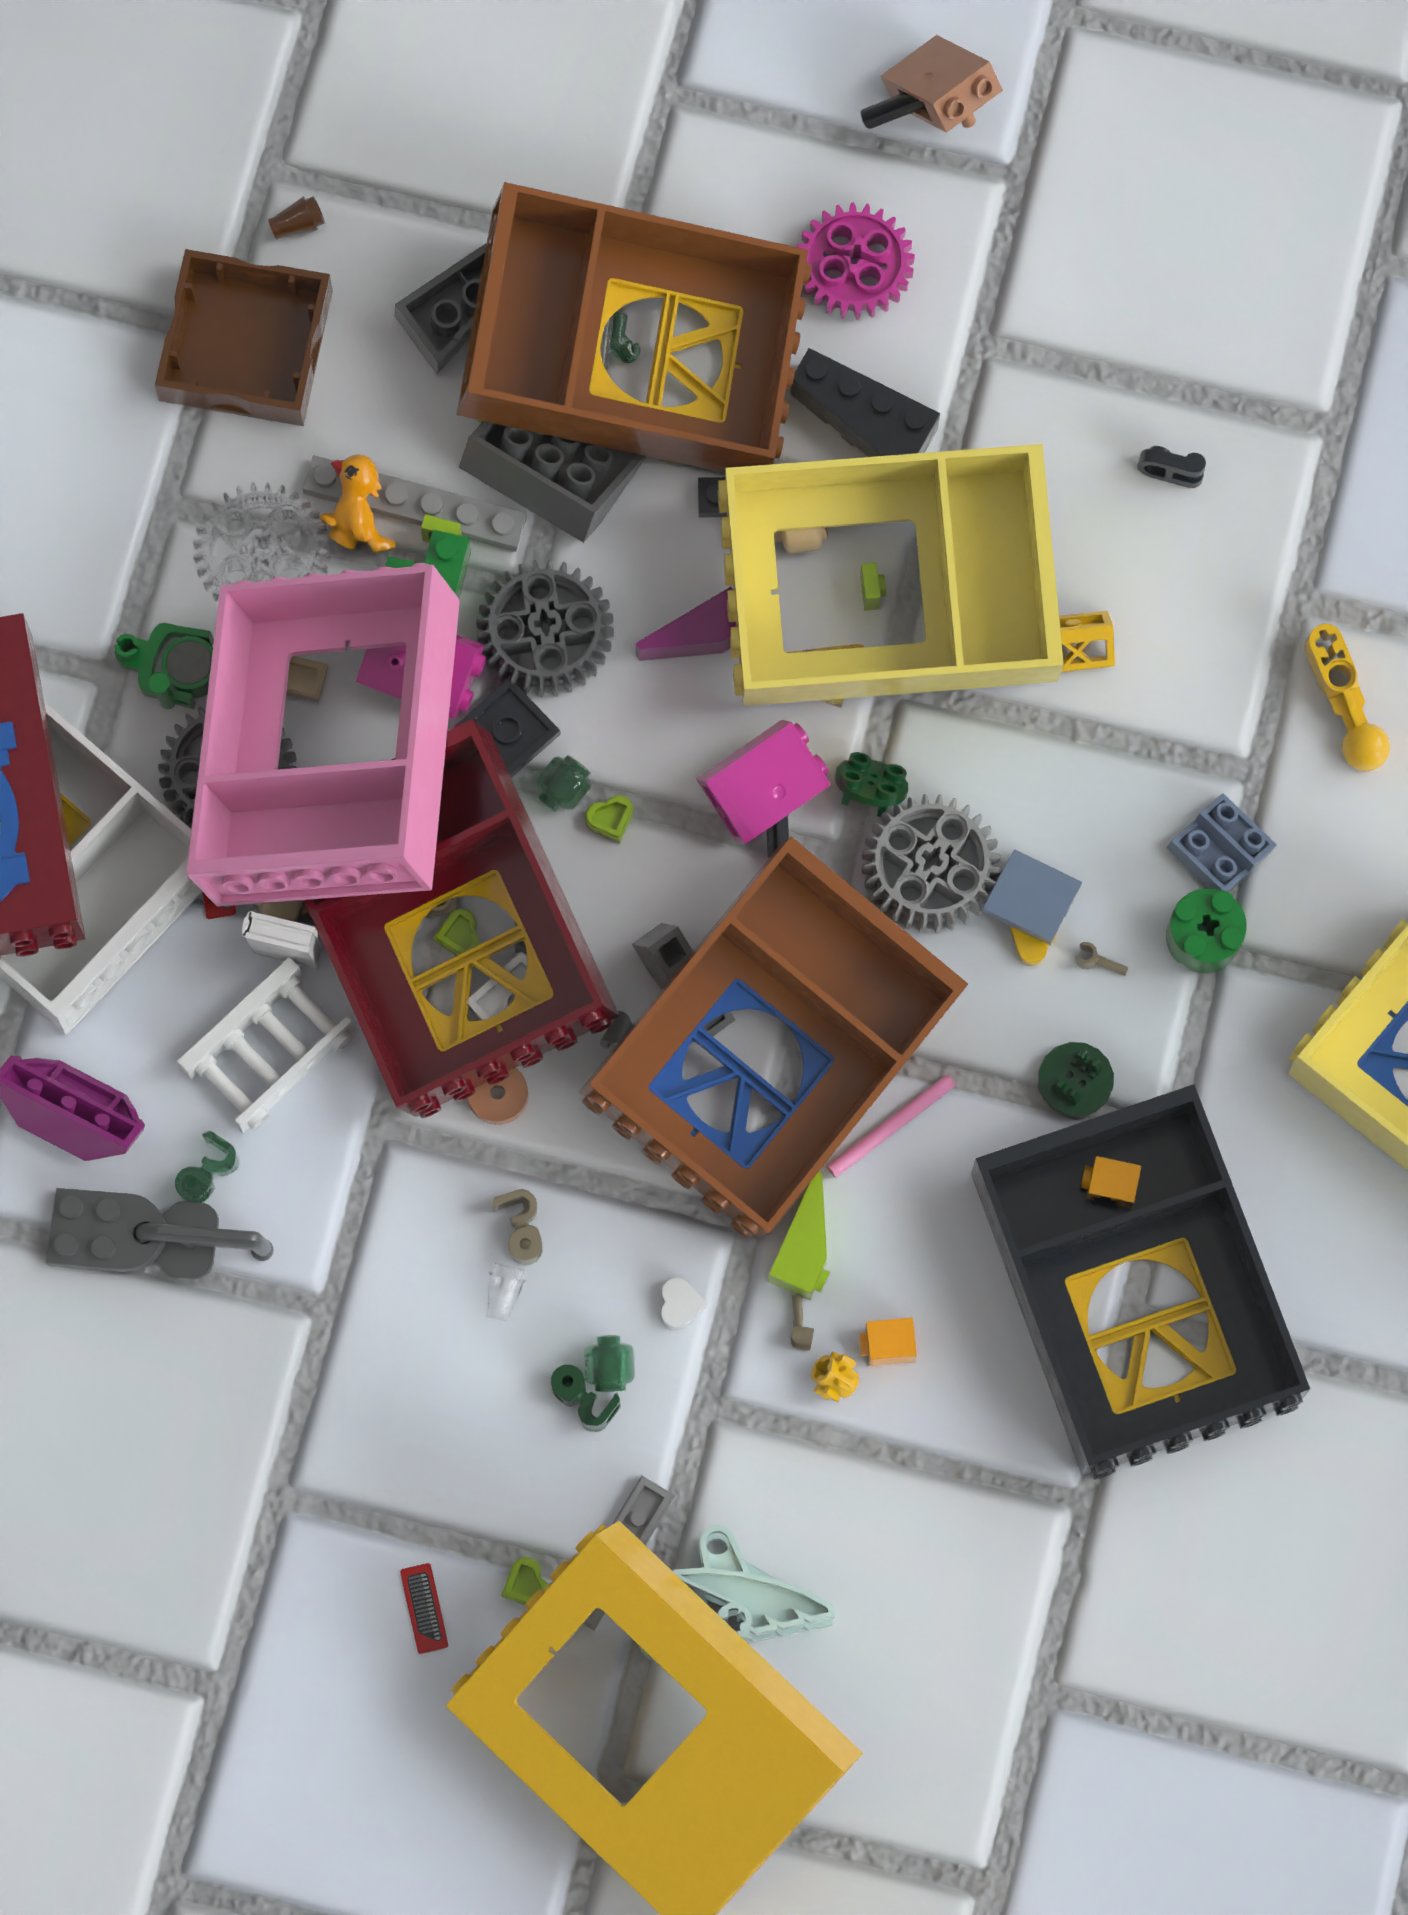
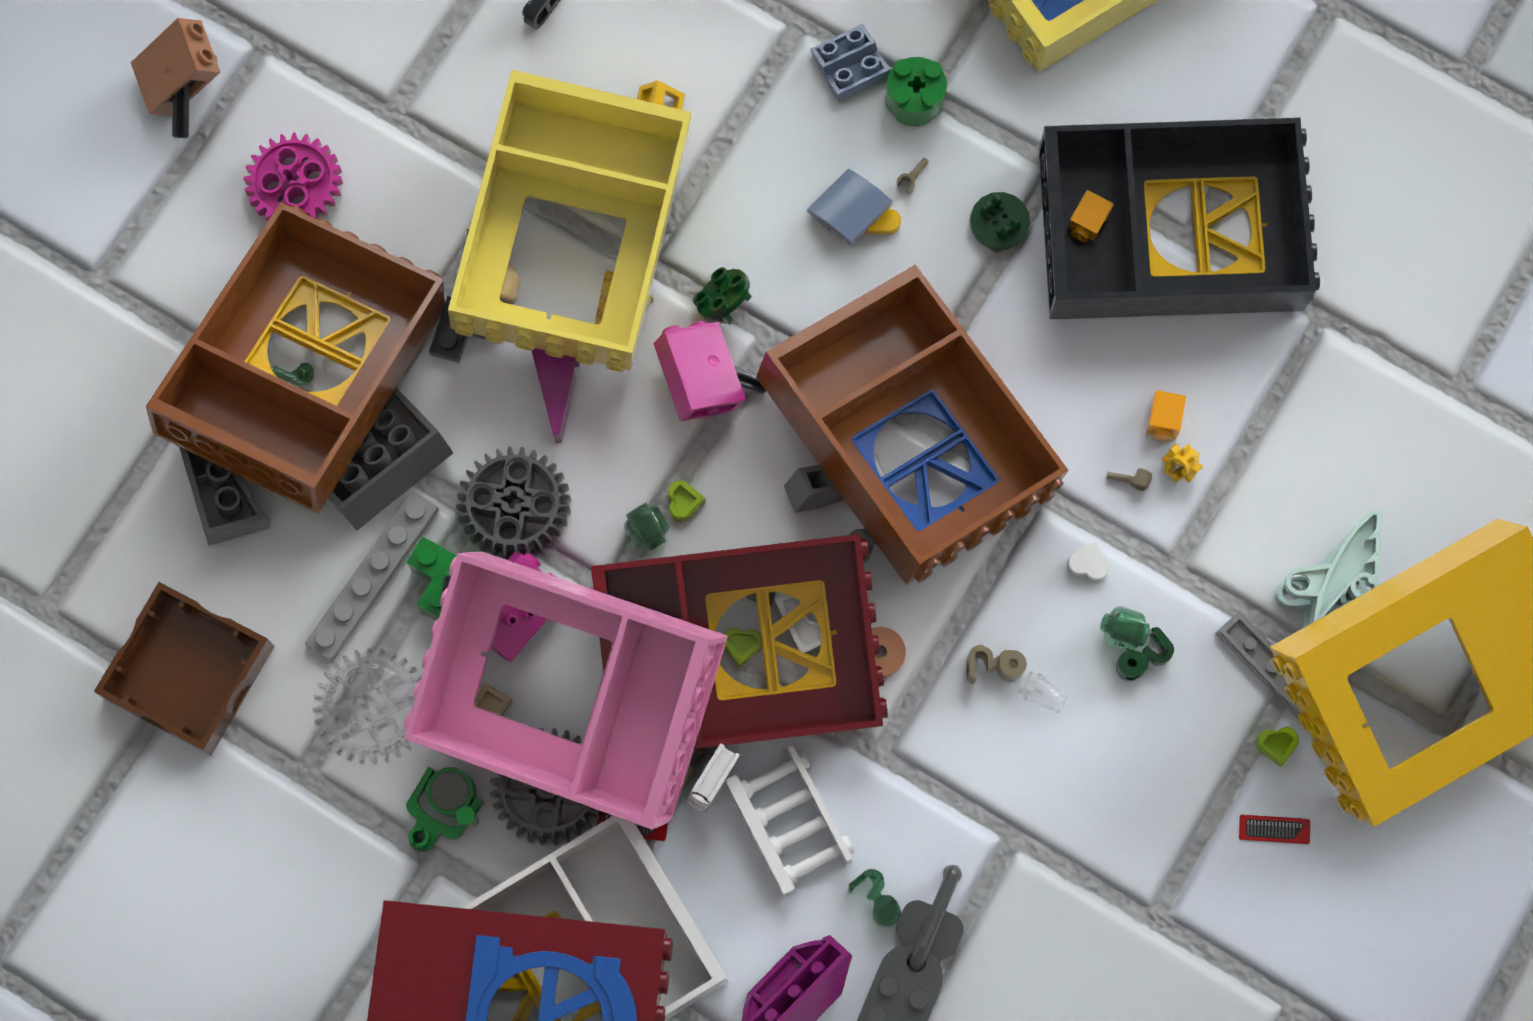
camera: 70 degrees left, 0 degrees up
reddish brown cone [268,196,325,240] -> none
light orange animal [320,454,396,553] -> none
lime tile [421,514,462,543] -> none
black plate [454,678,561,778] -> none
lime slope [768,1172,830,1300] -> none
black wedge [790,348,940,457] -> none
bright pink piece [827,1074,956,1178] -> none
lime plate [860,562,887,611] -> none
light grey gear [861,794,1001,934] -> none

